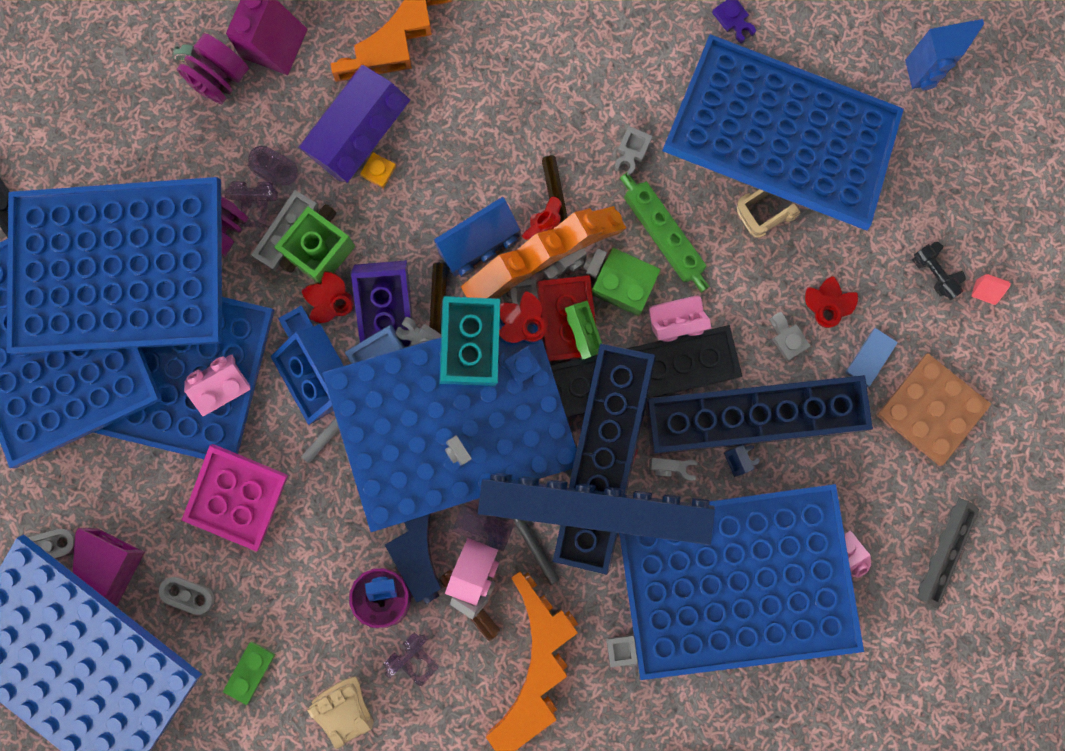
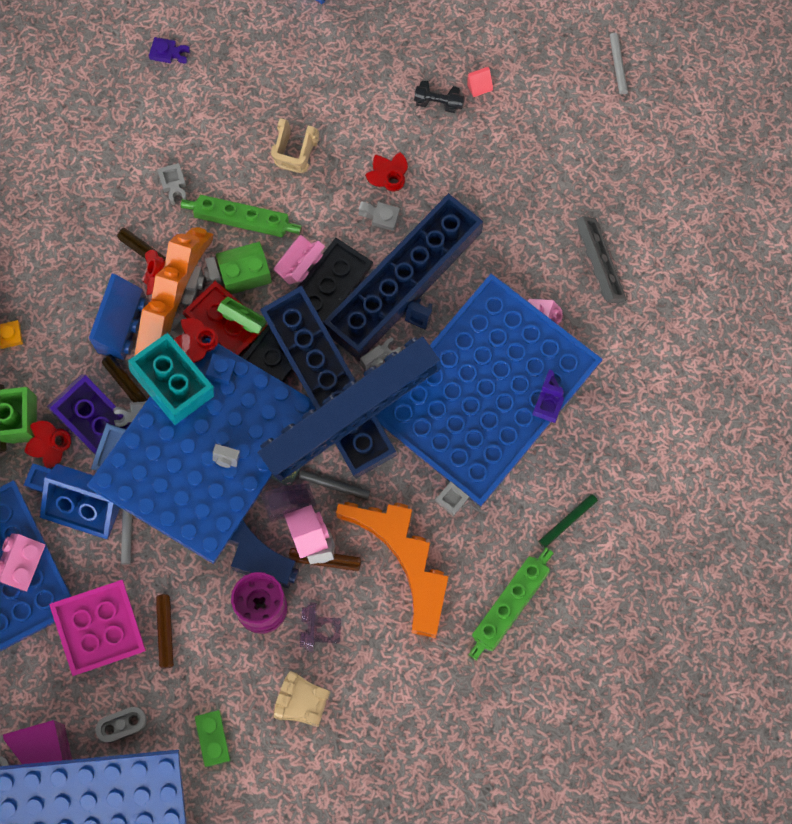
camera: 40 degrees left, 10 degrees down
blue plate [365,577,398,602] -> none
blue plate [662,34,904,231] -> none
medium blue tile [845,328,898,387] -> none
nougat plate [877,353,991,466] -> none
none -> reddish brown axle [156,594,174,669]
none -> dark purple slope [533,370,564,423]

